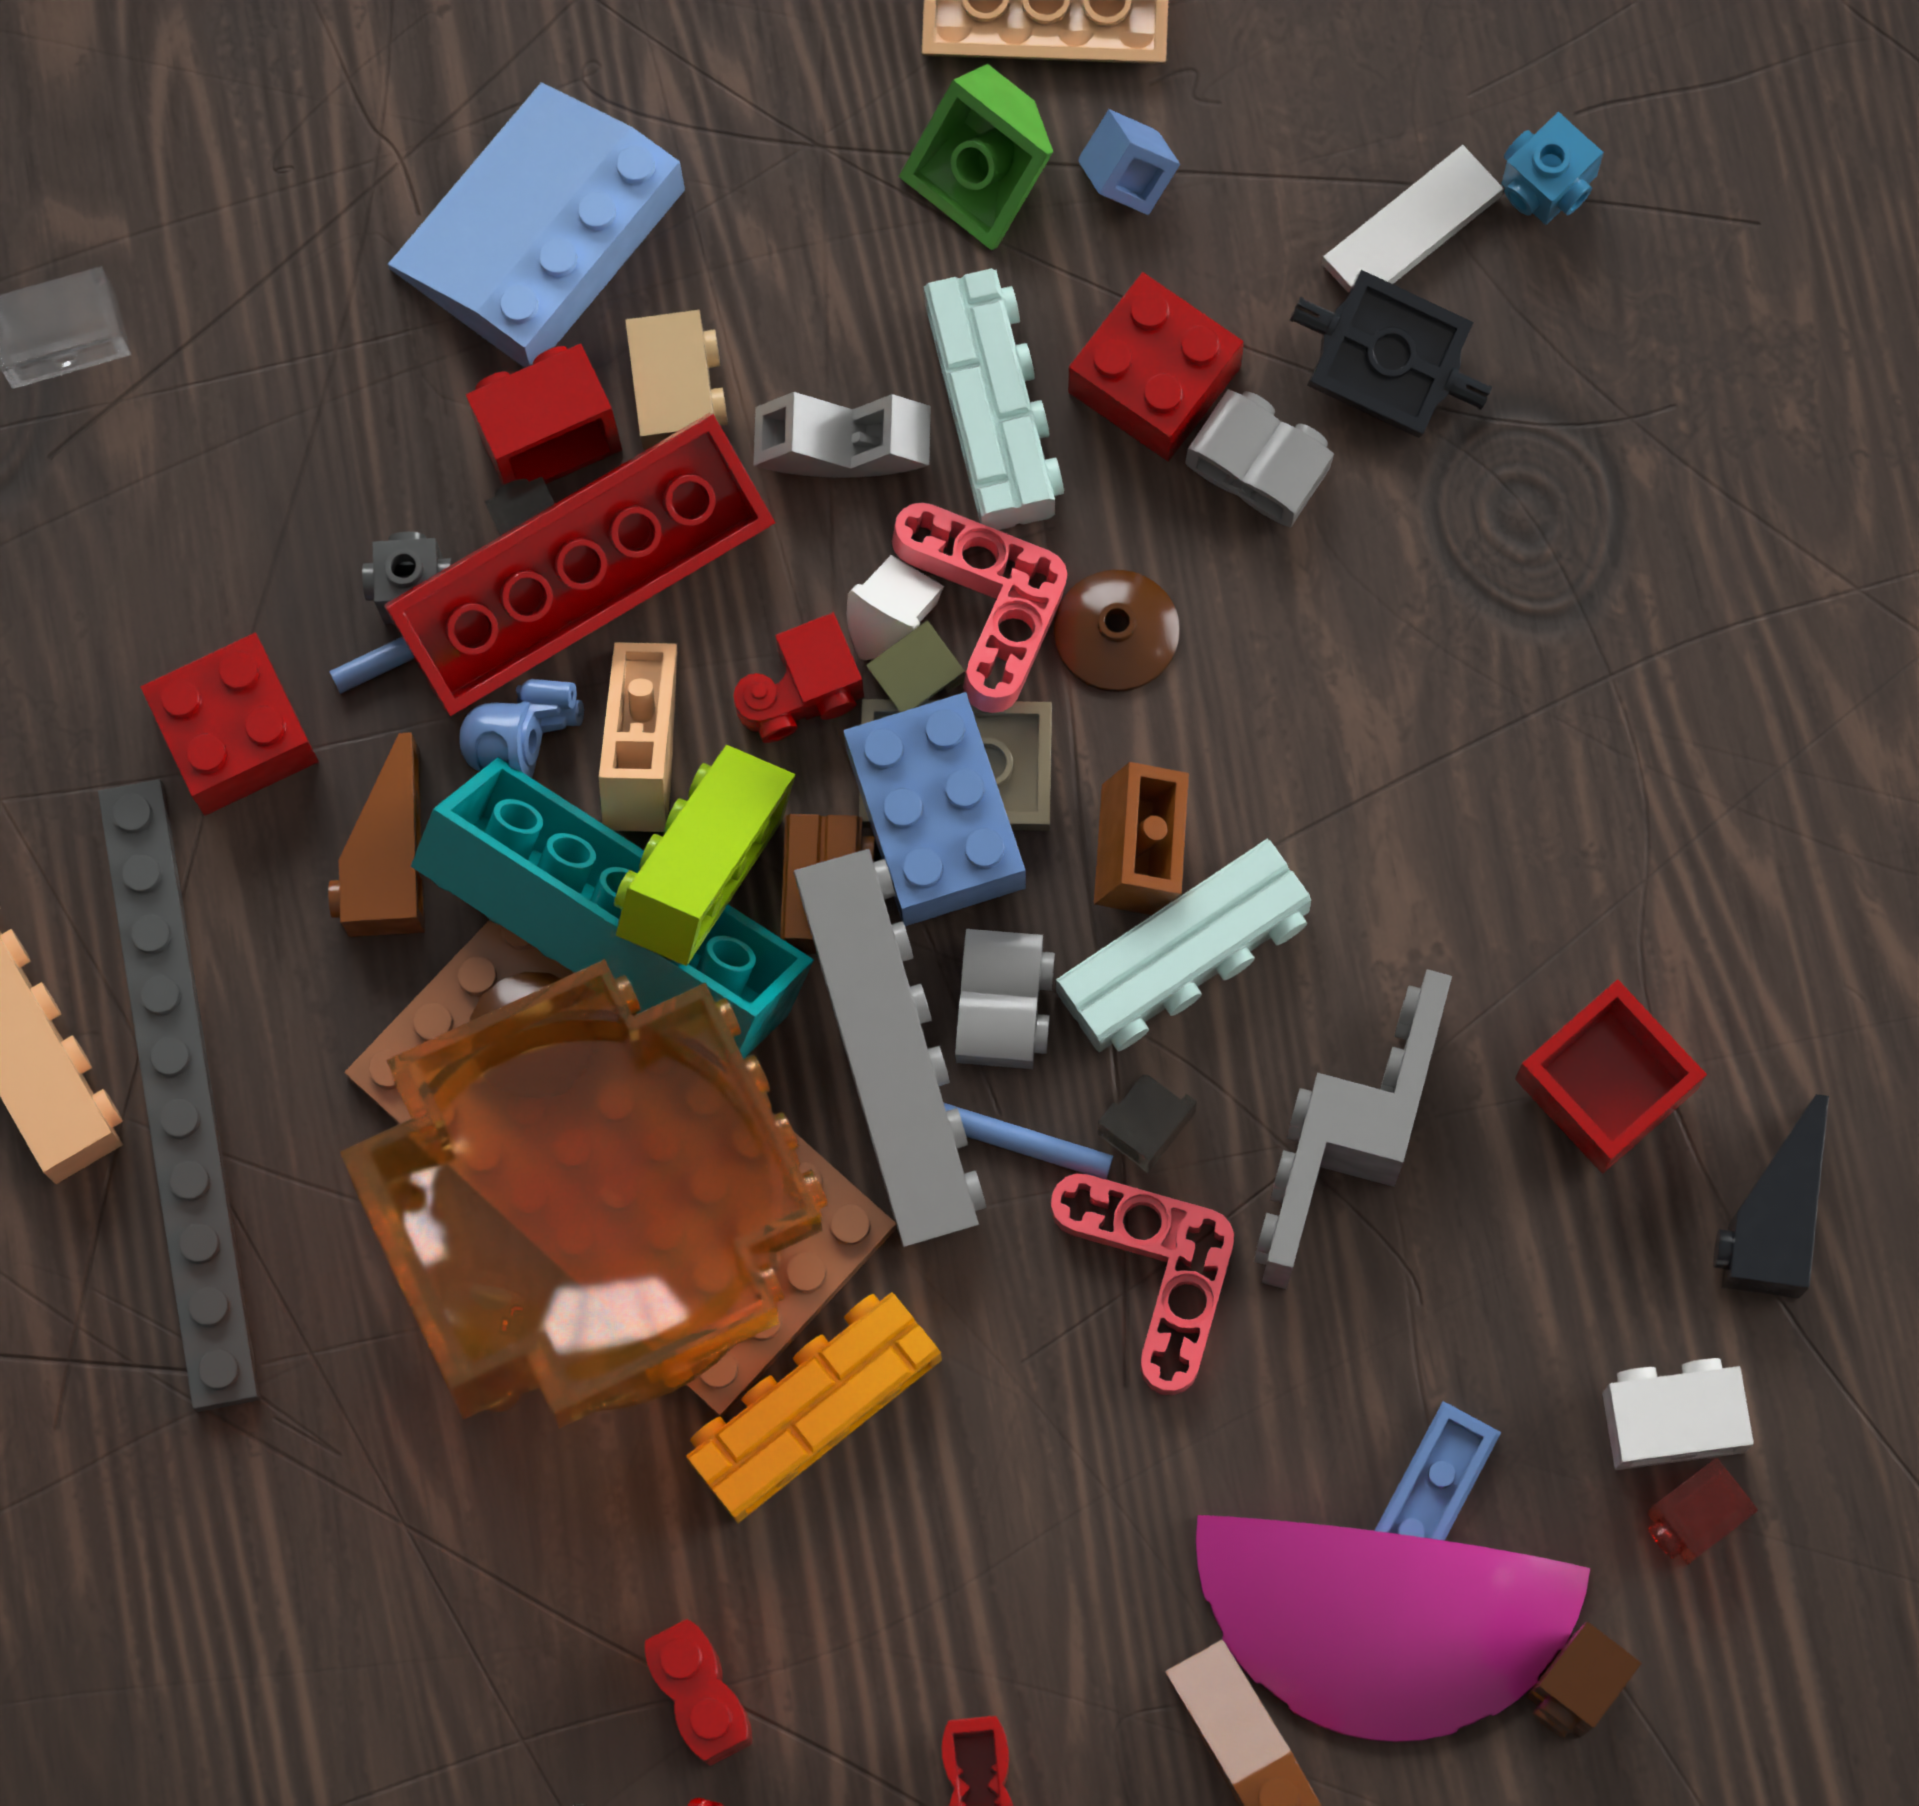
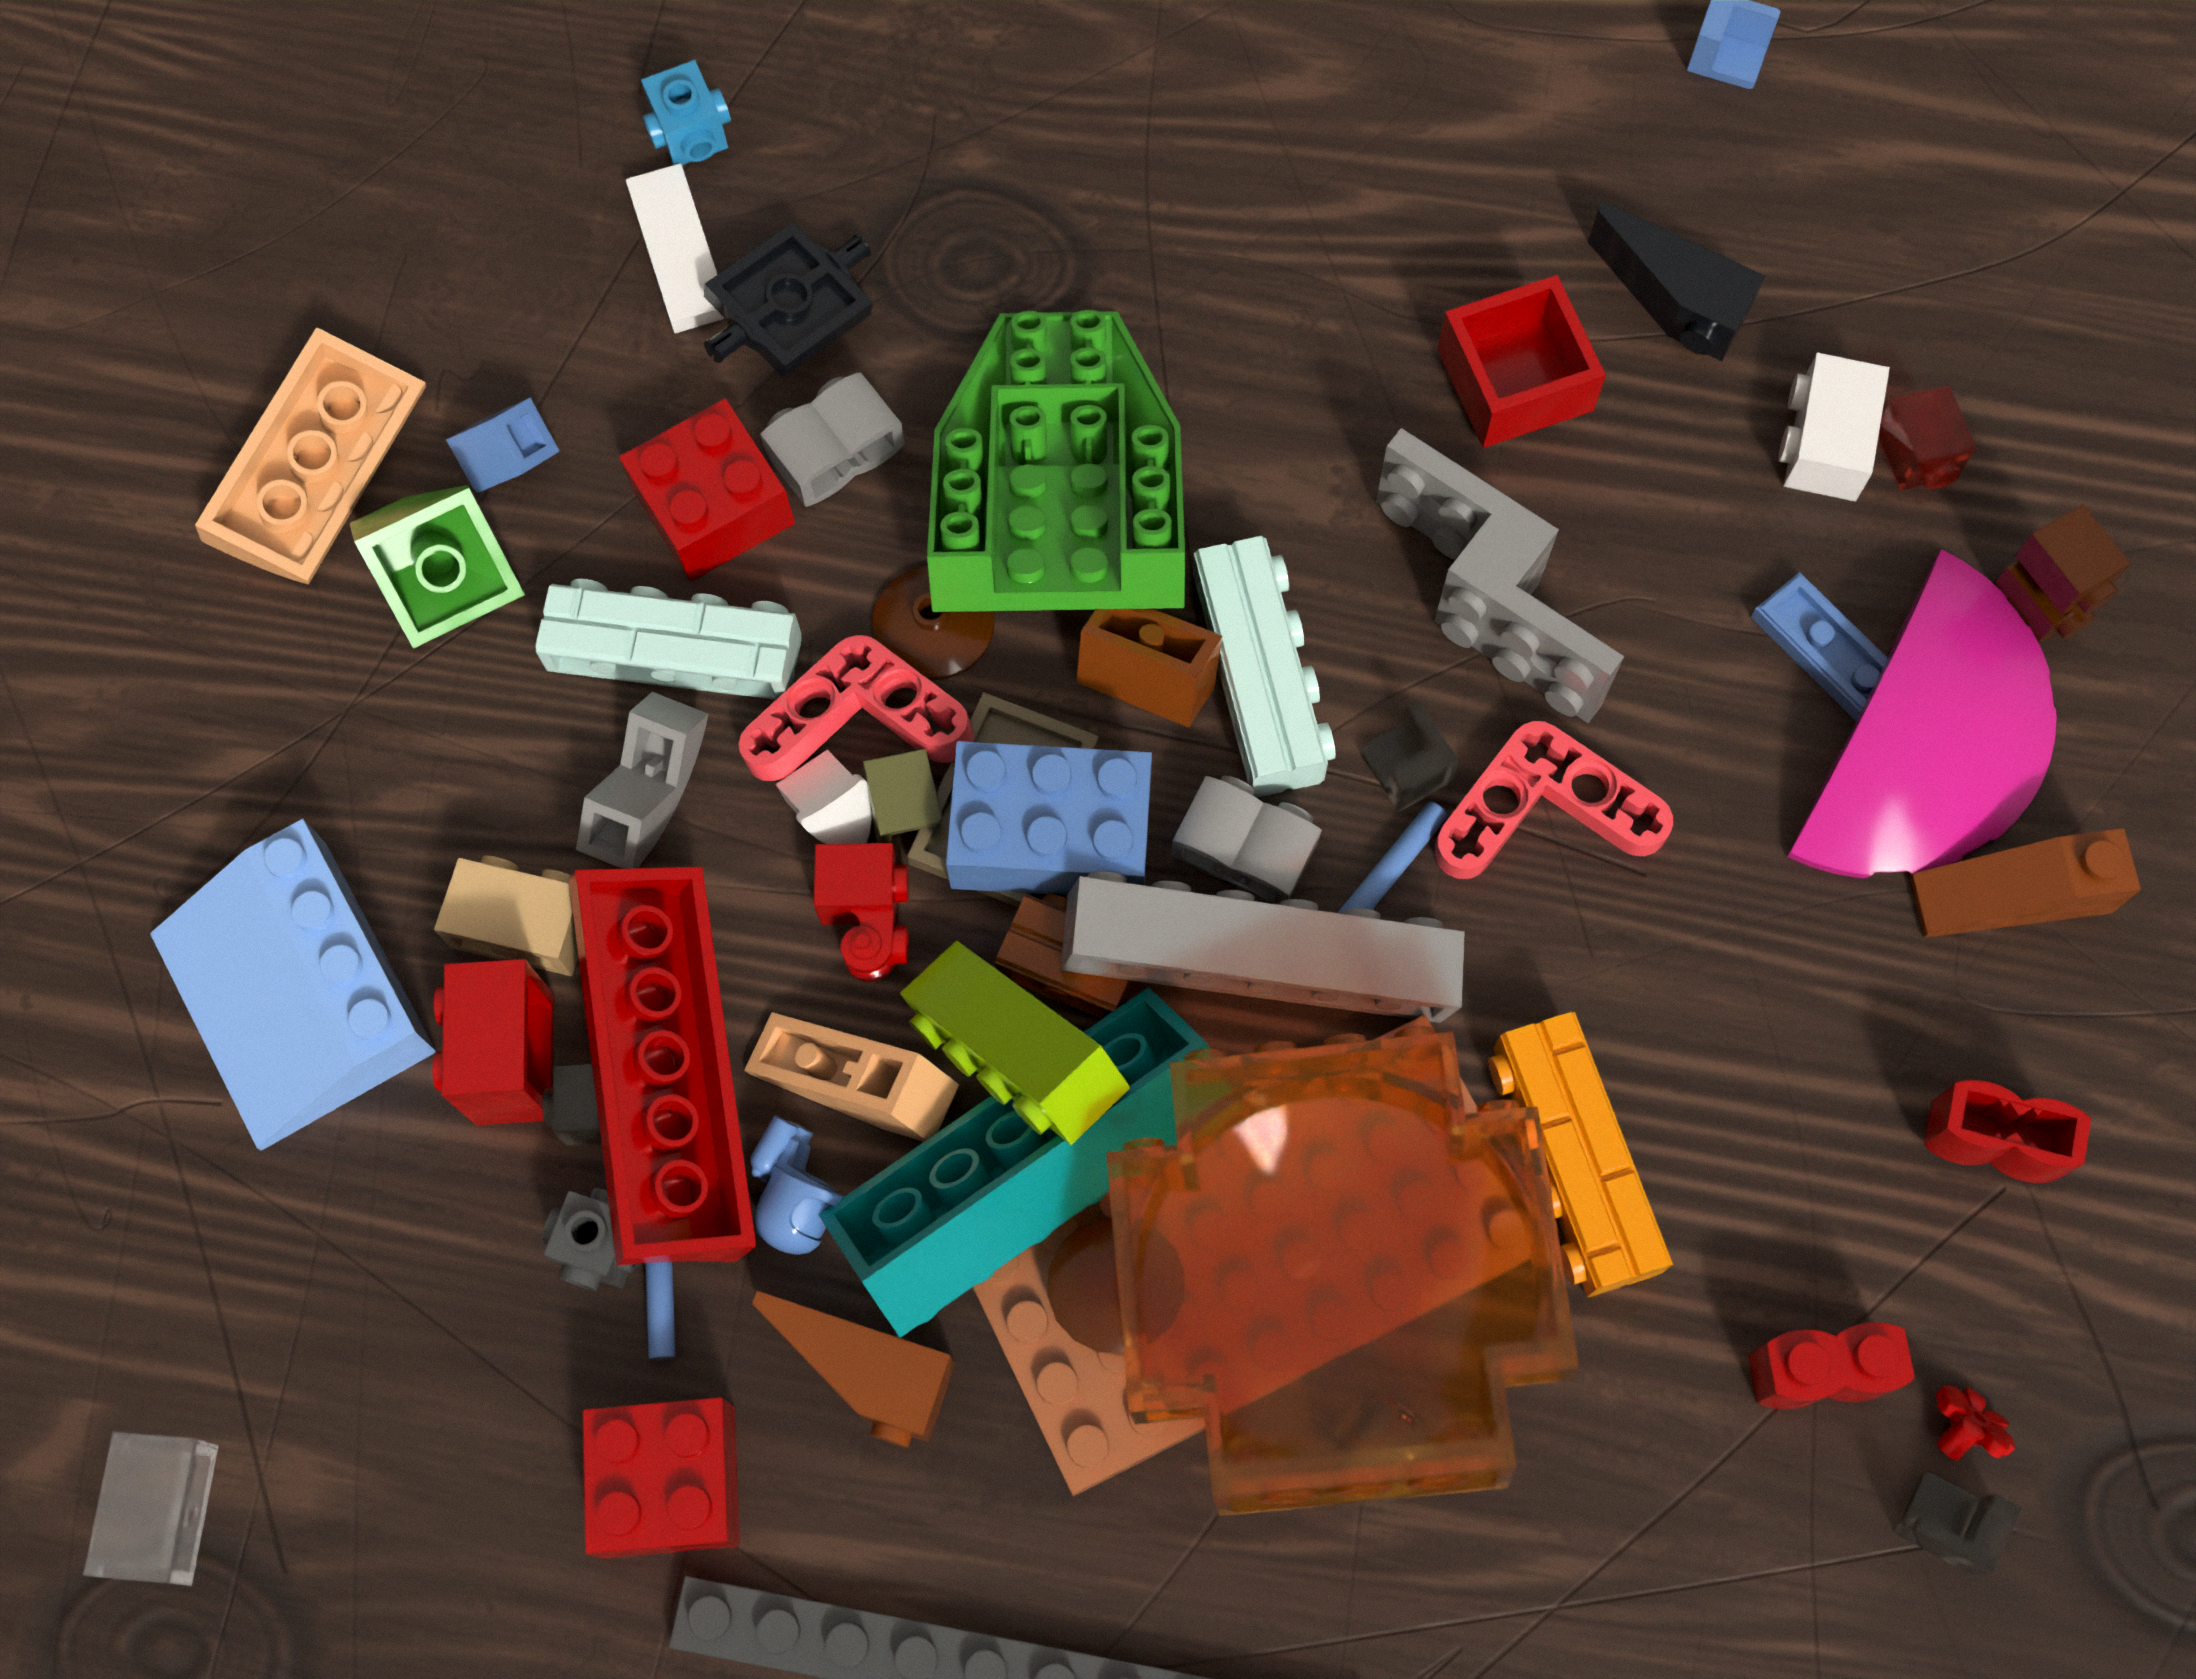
camera: 70 degrees left, 5 degrees down
none -> bright green wedge [927,310,1185,612]

